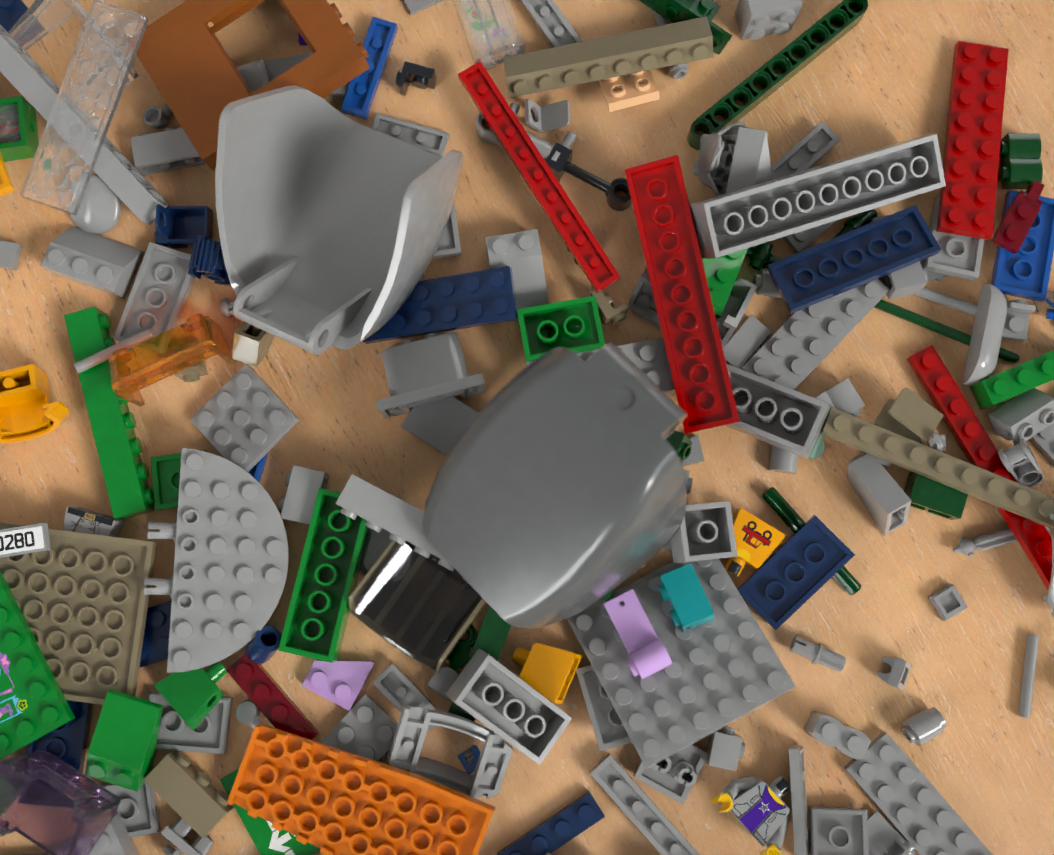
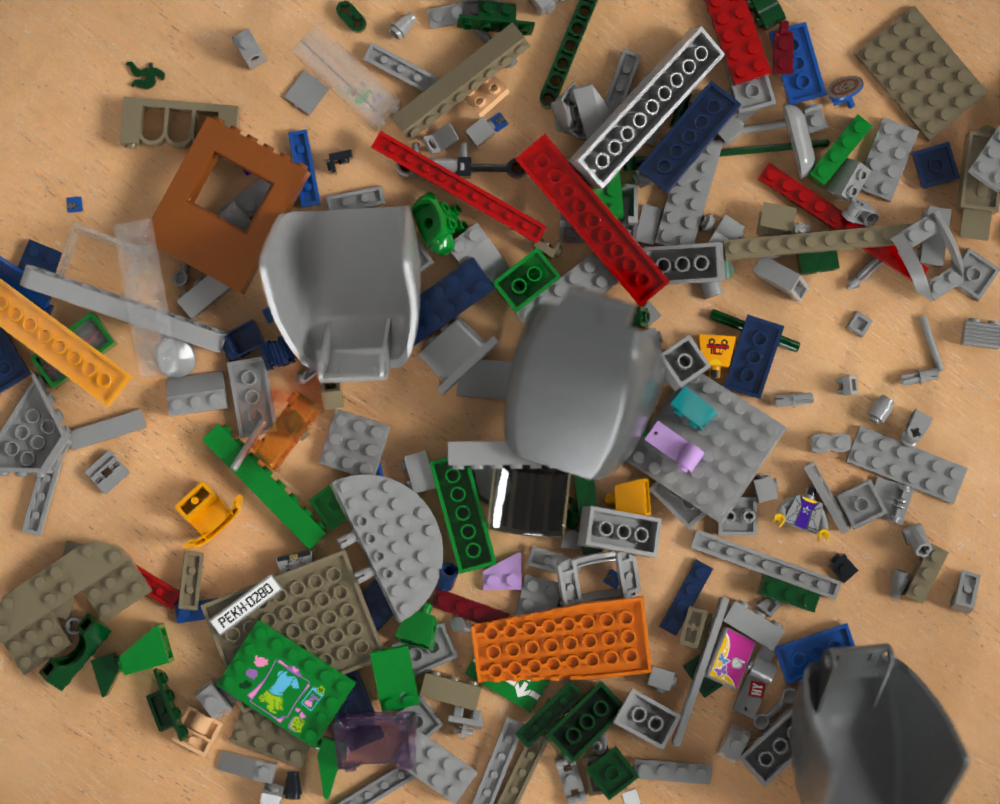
camera: 30 degrees left, 5 degrees up
none -> green piece [411,192,469,255]
none -> light grey brick [465,117,496,148]
none -> blue sticker [490,112,508,132]
none -> light grey plate [700,213,716,232]
none -> light grey axle [900,367,939,386]
none -> light grey piece [901,409,933,447]

